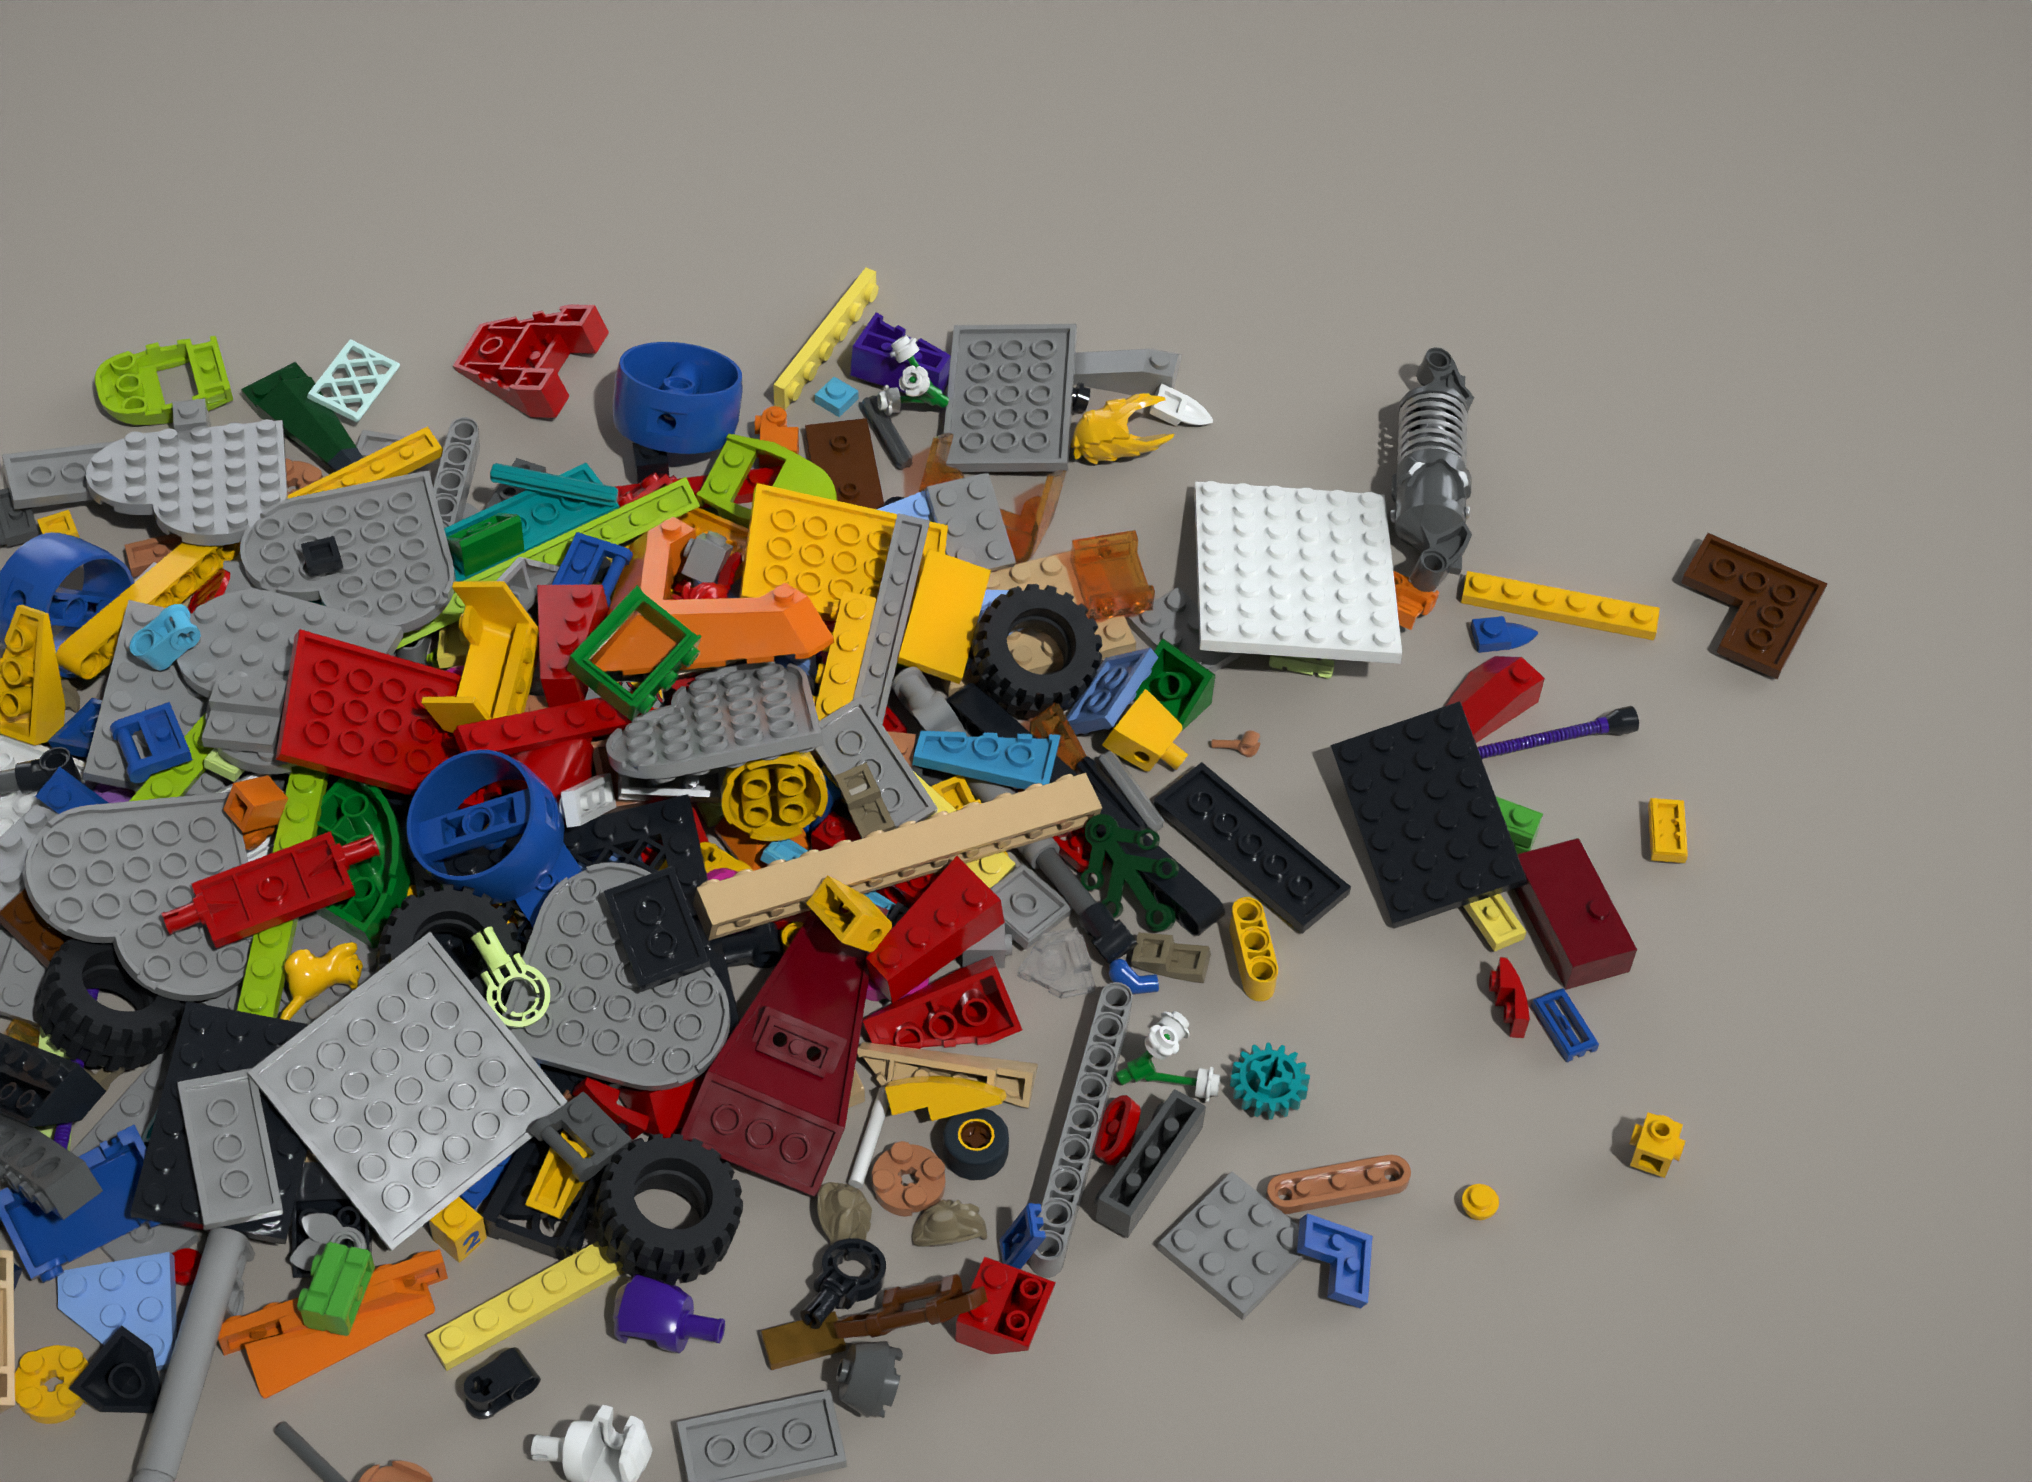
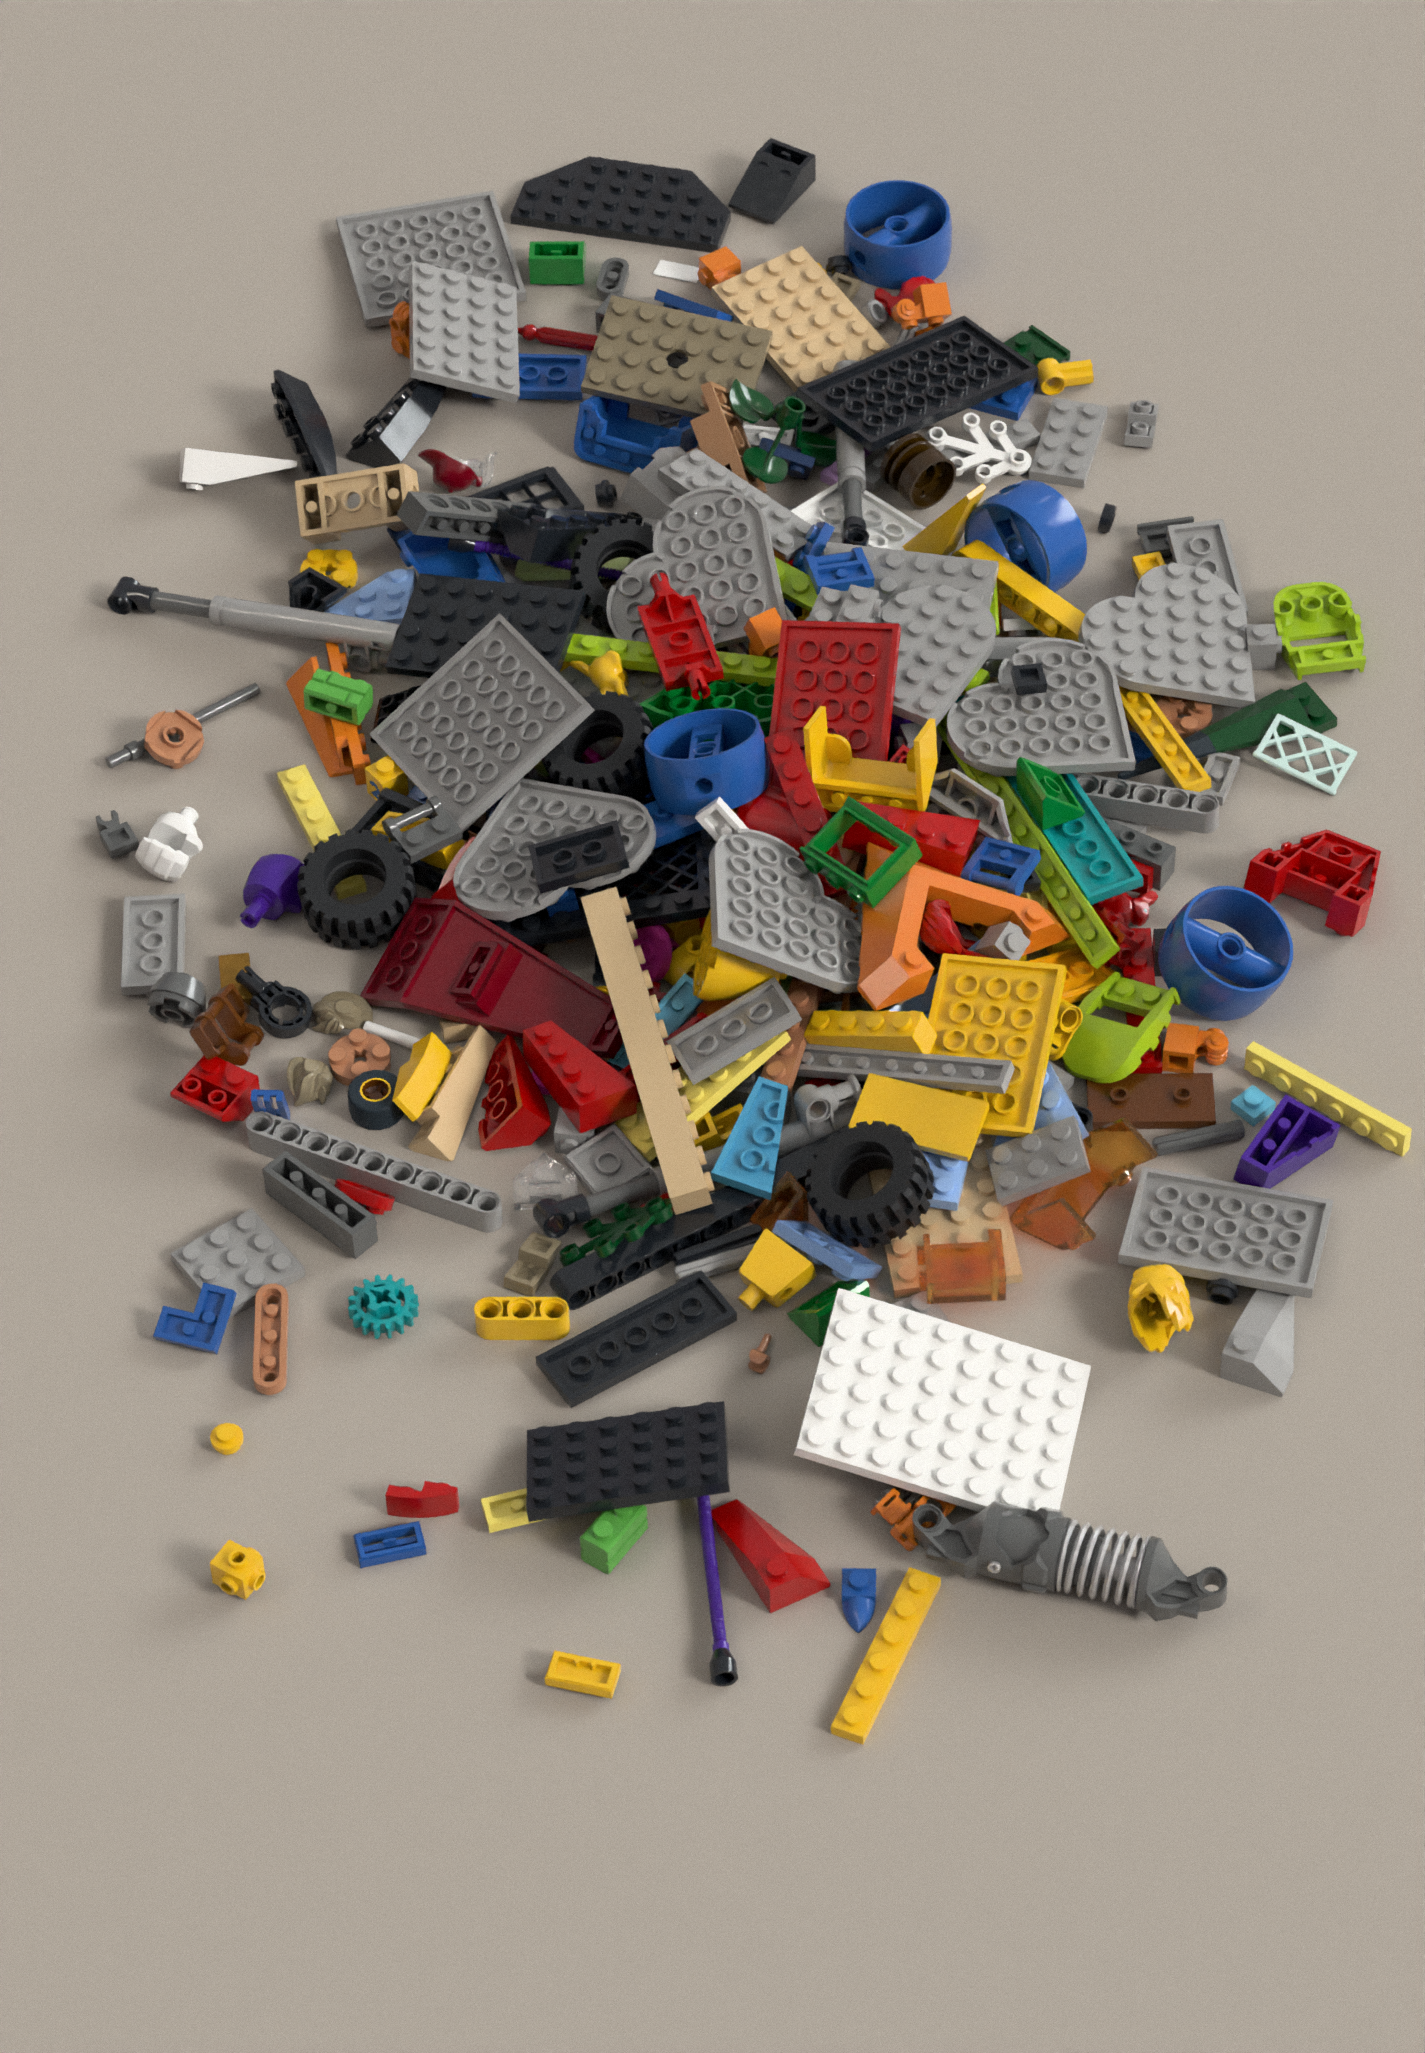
camera: 105 degrees right, 5 degrees down
medium azure piece [129,604,201,671] -> none
light grey plate [177,1068,283,1230] -> none
red window [187,568,230,614] -> none
light grey plate [290,1213,367,1271] -> none
black piece [464,1347,541,1420] -> none
yellowish green pin [471,926,550,1029] -> none
teal axle [490,463,618,506] -> none
yellow torso [806,875,892,953] -> none
dark tan slope [834,762,896,839] -> none
white plant [877,335,949,416] -> none
blue arm [1109,959,1159,994] -> none
white plant [1116,1011,1220,1102] -> none
white plate [1149,383,1213,426] -> none
dark red brick [1515,838,1637,990] -> none
reddish brown plate [1681,533,1828,679] -> none

